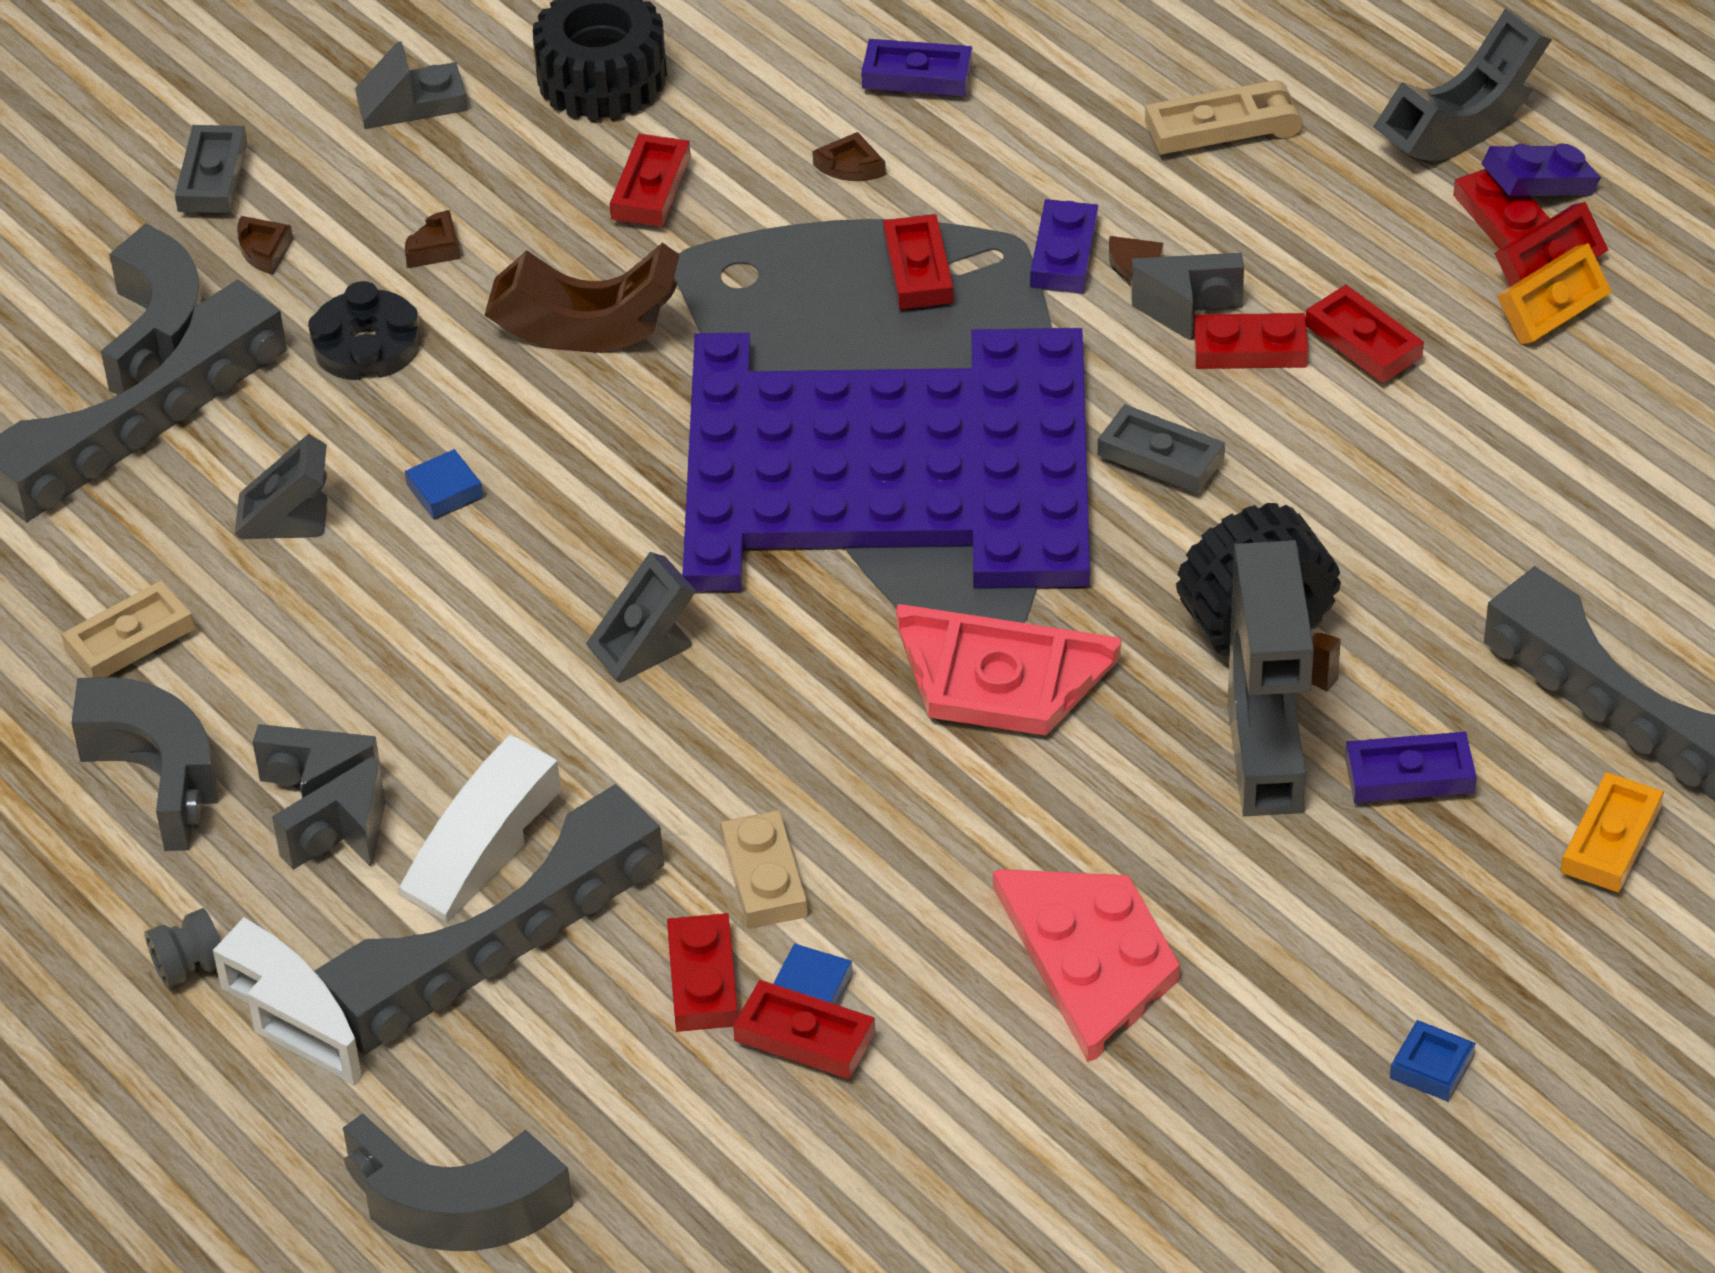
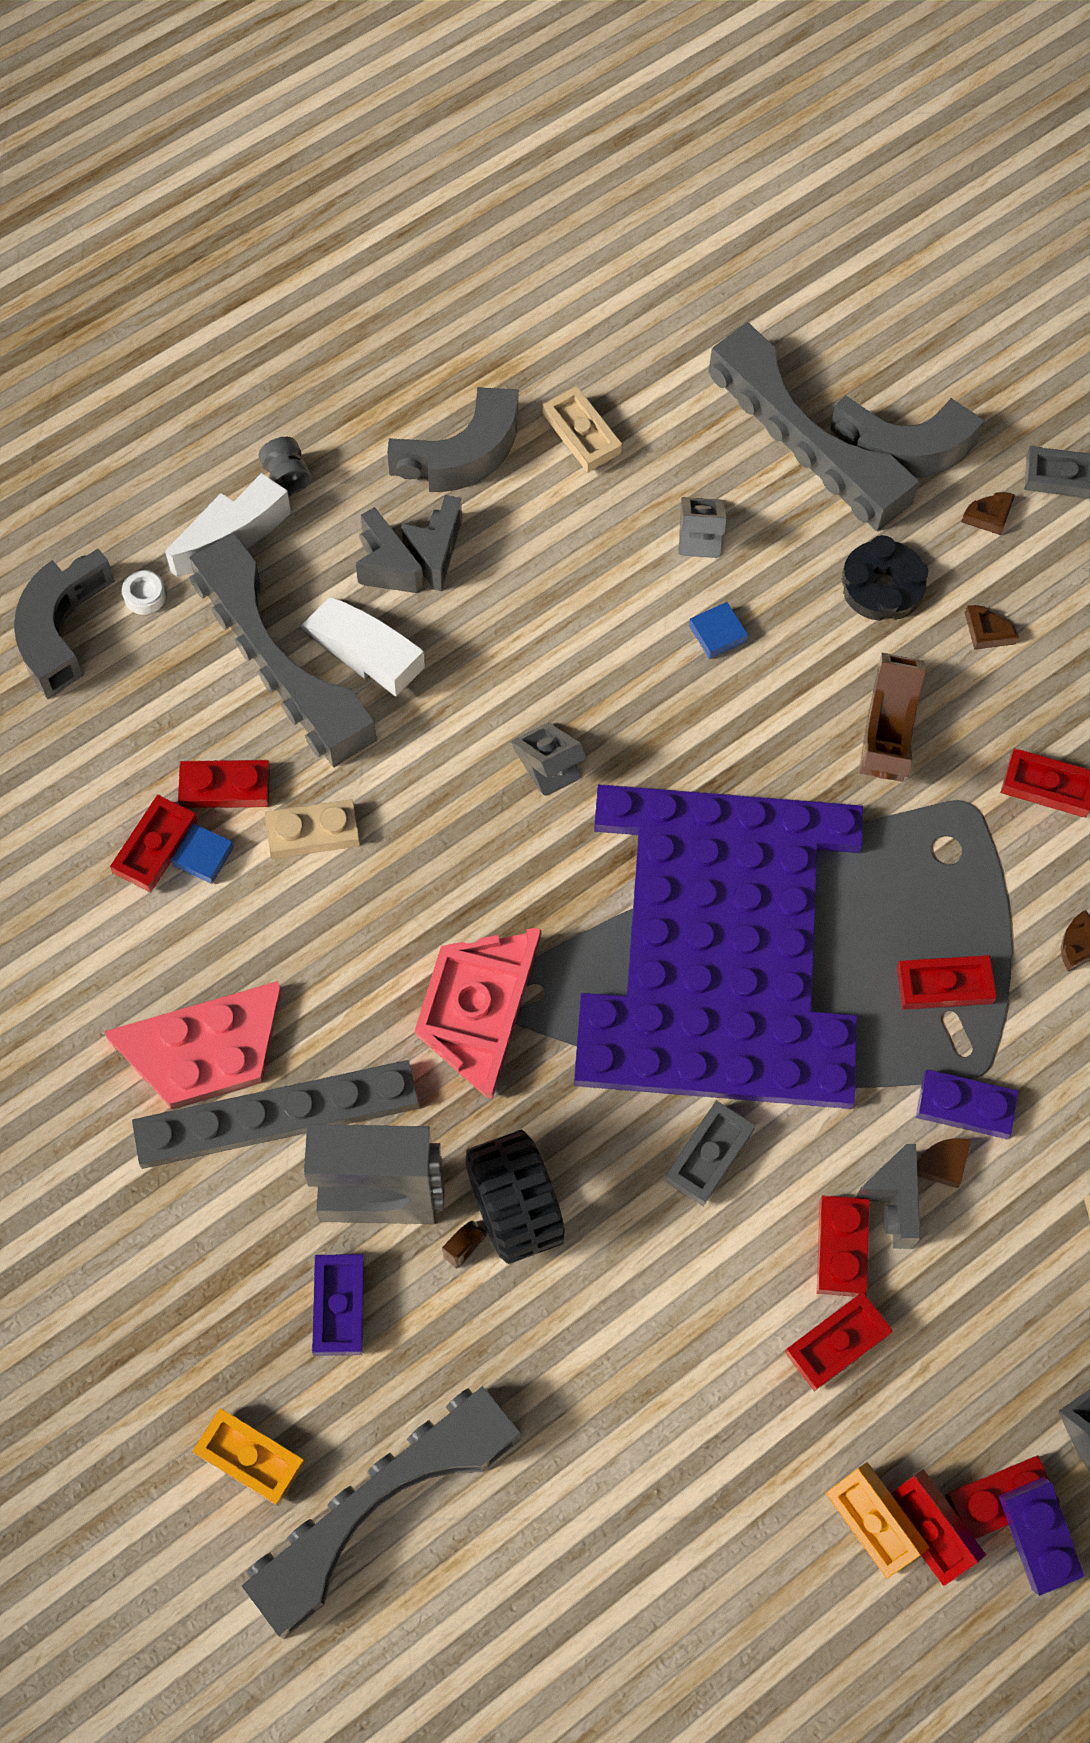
camera: 90 degrees right, 20 degrees up
blue tile [1390,1020,1476,1102] -> none
none -> white tile [122,570,167,615]
none -> dark grey plate [132,1060,419,1169]

